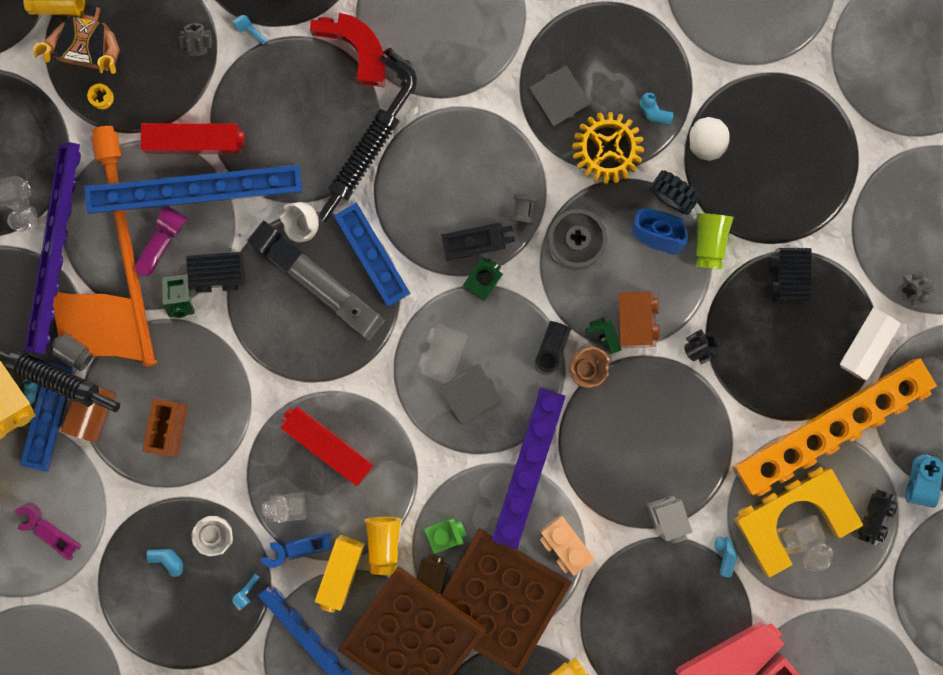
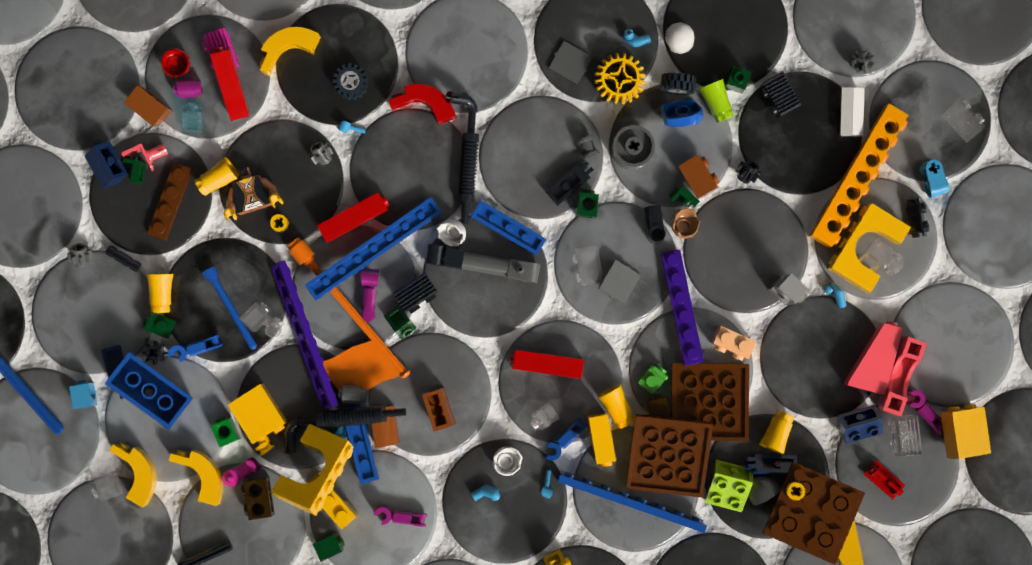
camera: 35 degrees left, 0 degrees up
none -> dark green brick [725,66,751,94]

